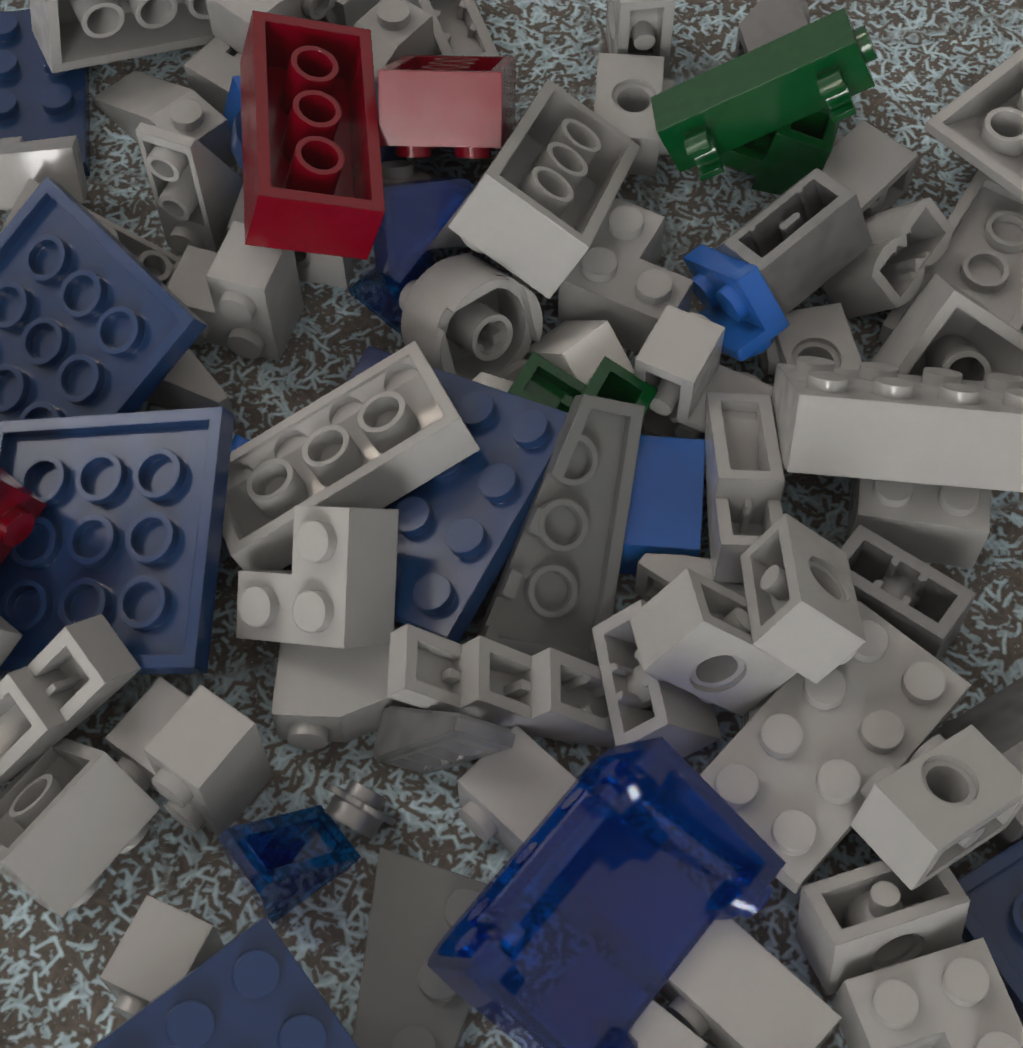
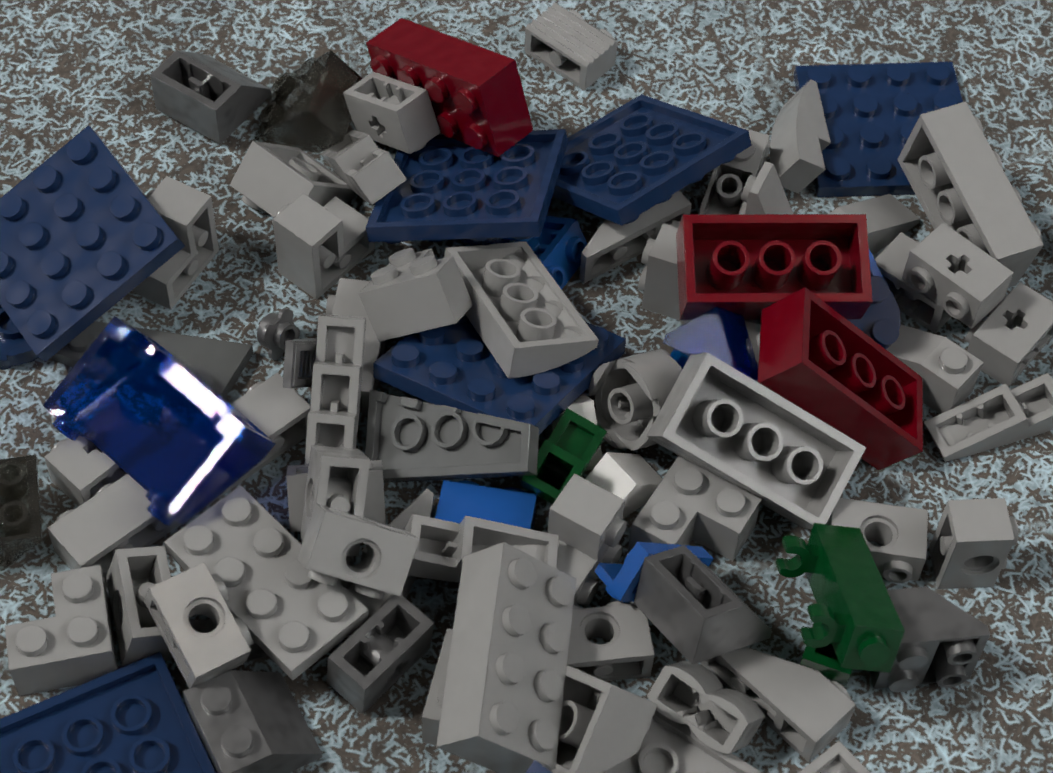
camera: 90 degrees right, 5 degrees down
clear blue slope [218,805,361,924] -> none

